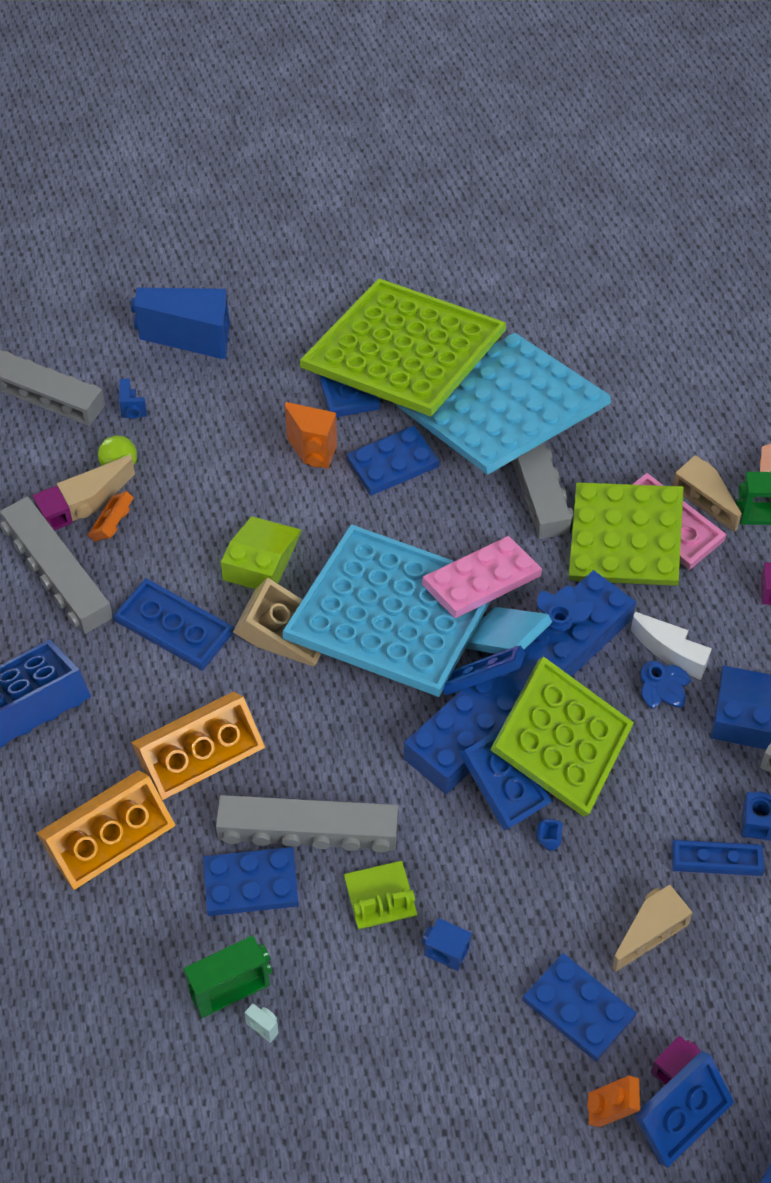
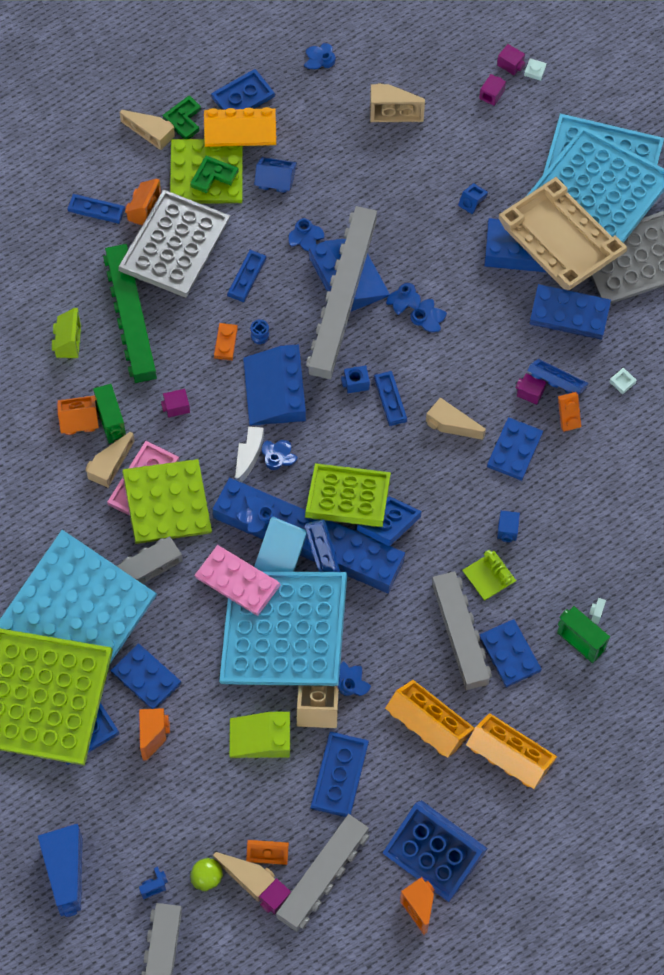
camera: 110 degrees left, 10 degrees up
blue piece [537,818,563,851] -> none
none -> blue plate [337,661,371,696]

